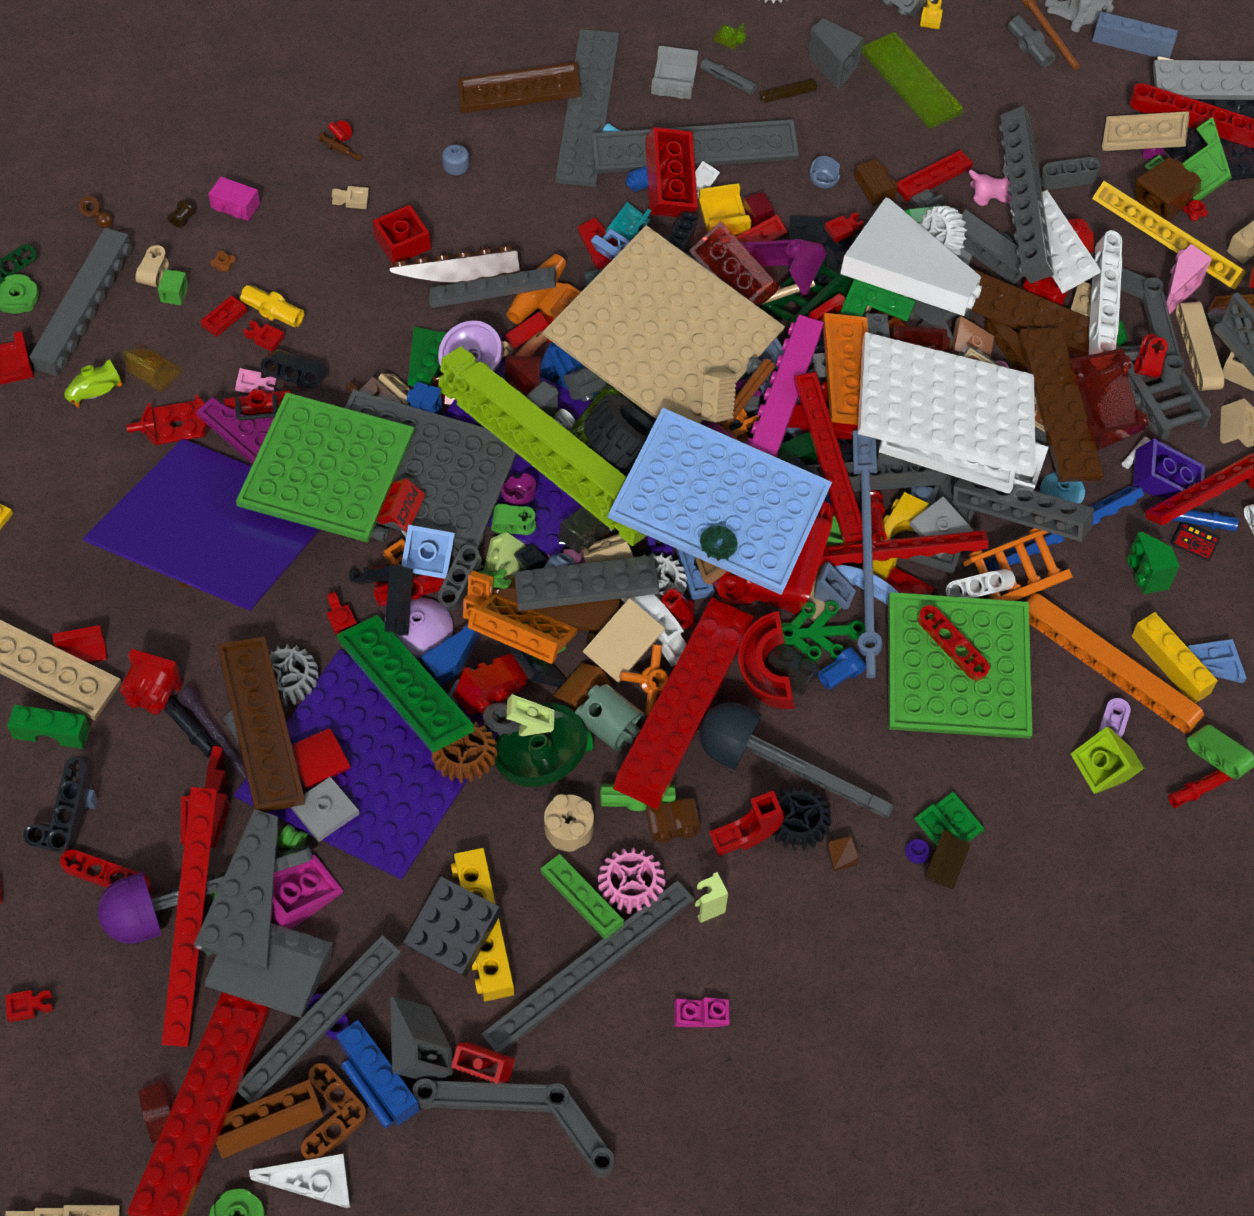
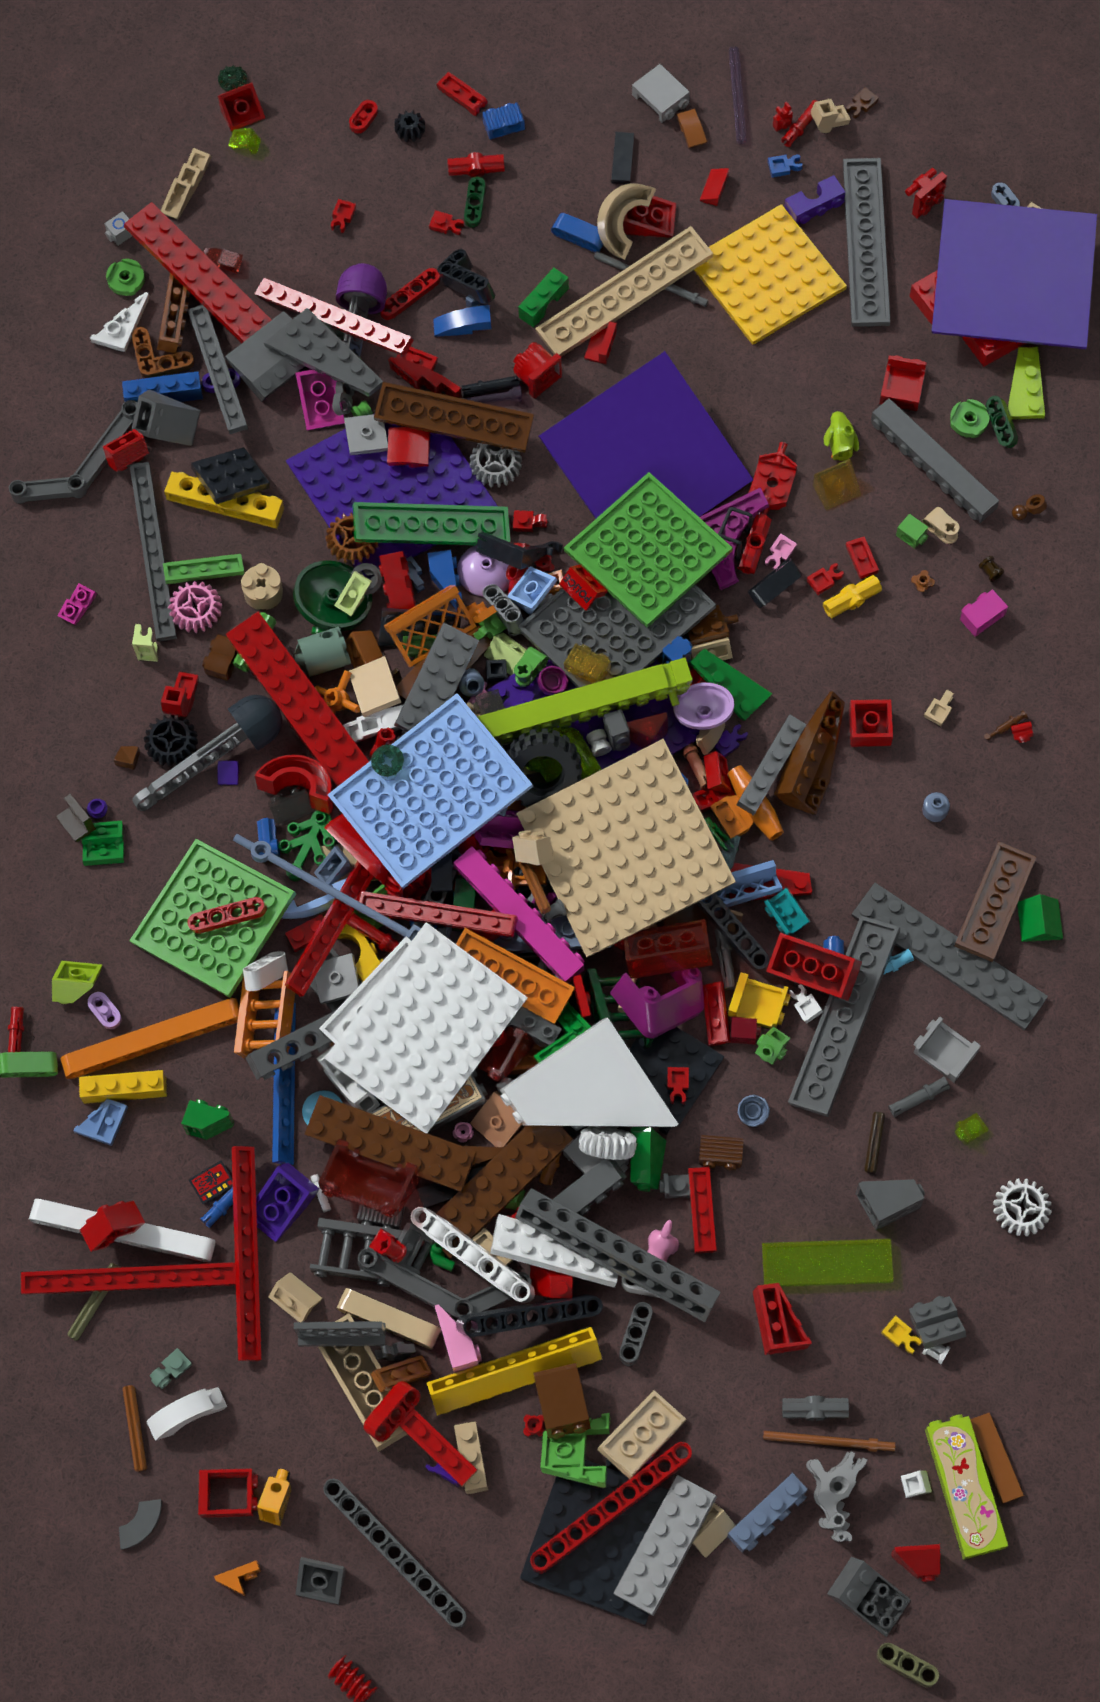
camera: 125 degrees right, 10 degrees up
none -> dark purple slope [218,761,239,785]
none -> blue slope [433,305,491,337]
none -> black beam [456,1294,603,1337]
none -> clear yellow brick [564,644,611,684]
none -> red wedge [753,1283,812,1355]
none -> bright green brick [755,1027,791,1064]
none -> green slope [1017,894,1063,942]

